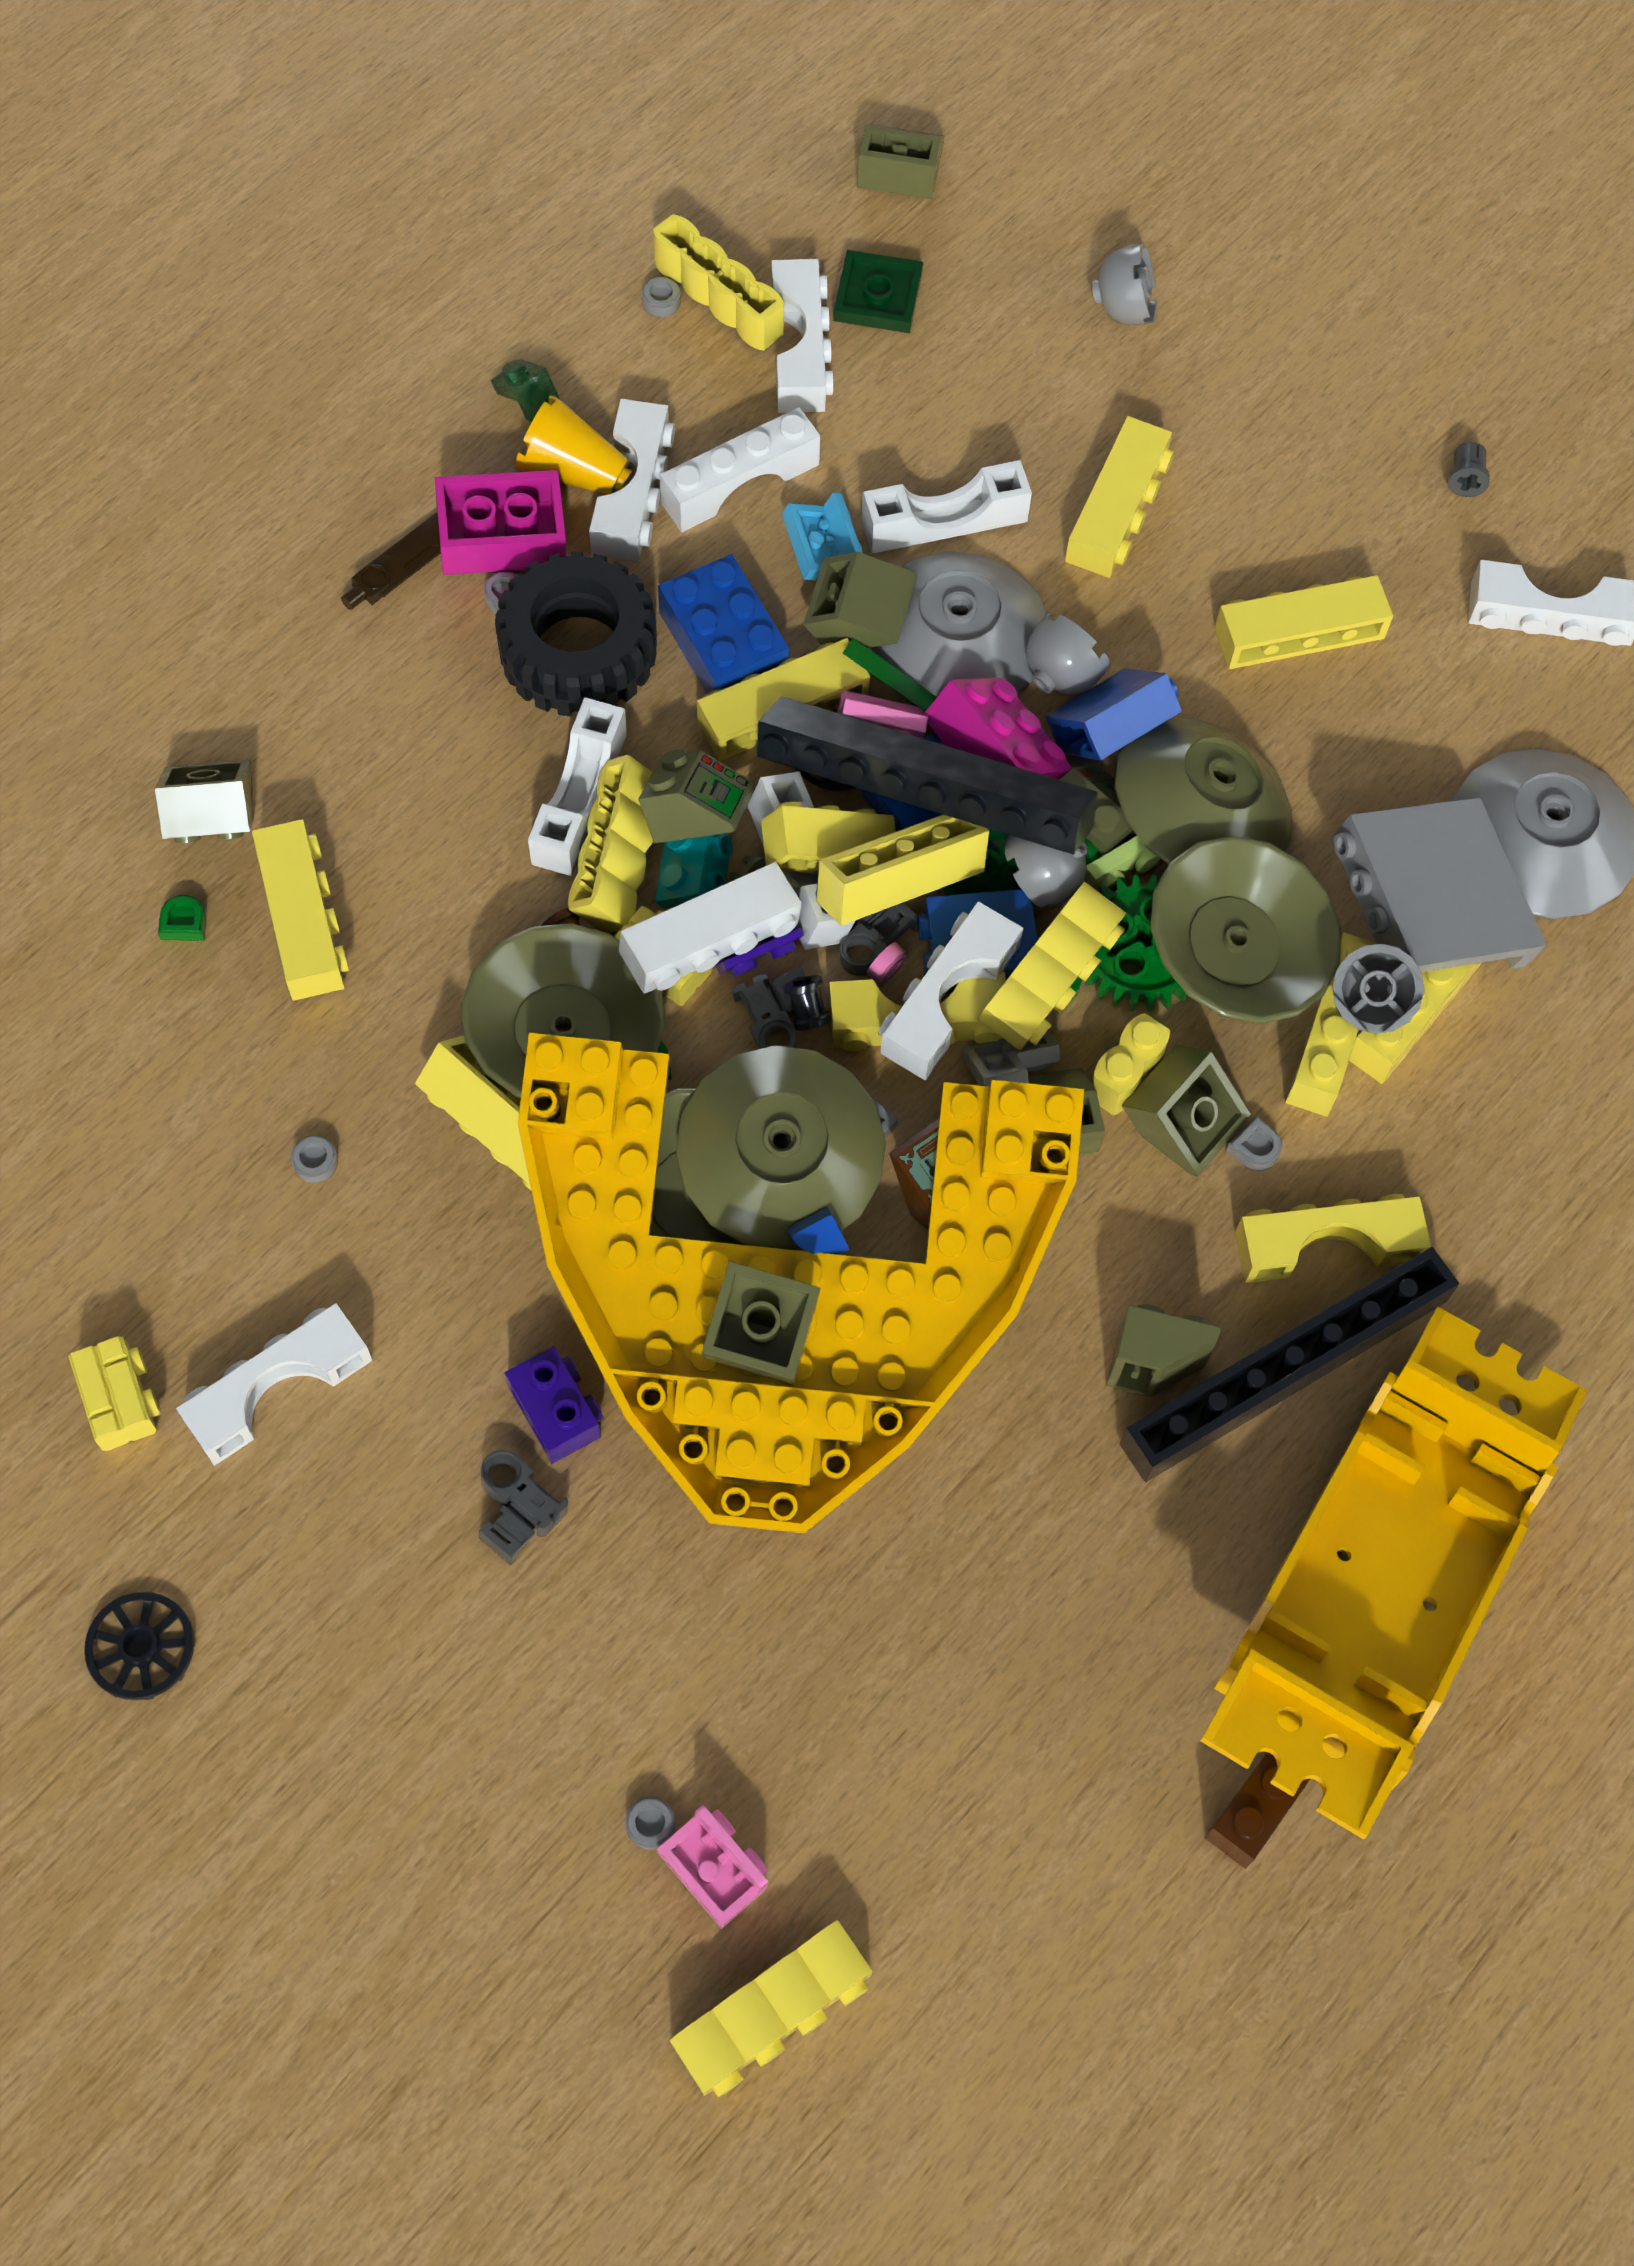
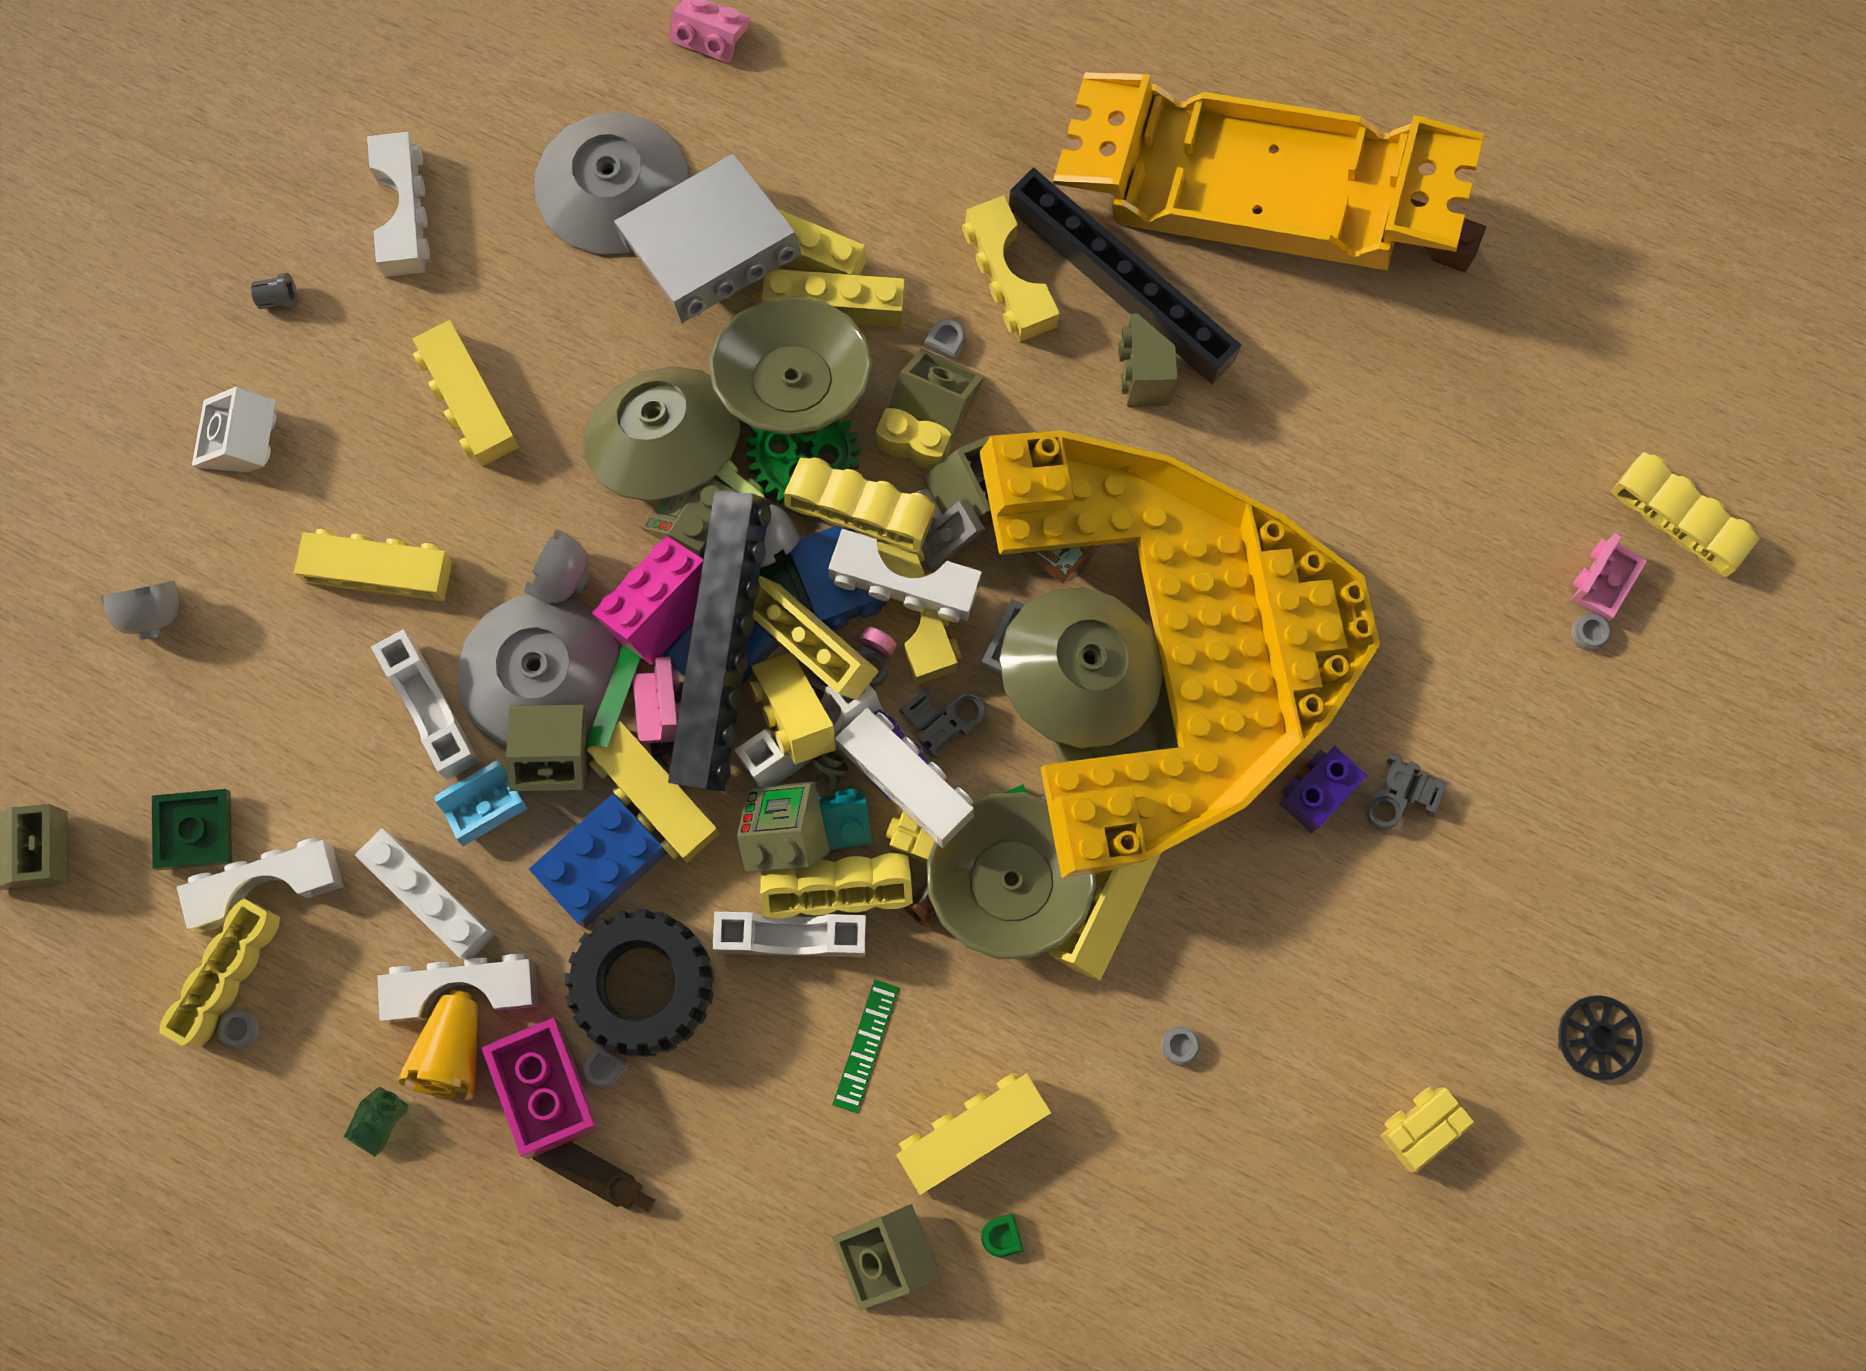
camera: 105 degrees left, 10 degrees up
white arch [176,1303,372,1466] -> none
olive slope [702,1261,821,1385] -> none
black bush [783,975,831,1030] -> none
blue tile [787,1207,850,1254] -> none
blue brick [1045,668,1182,760] -> none
light grey cylinder [1333,944,1425,1034] -> none
none -> white slope [192,386,277,473]
none -> green sticker [832,979,899,1113]

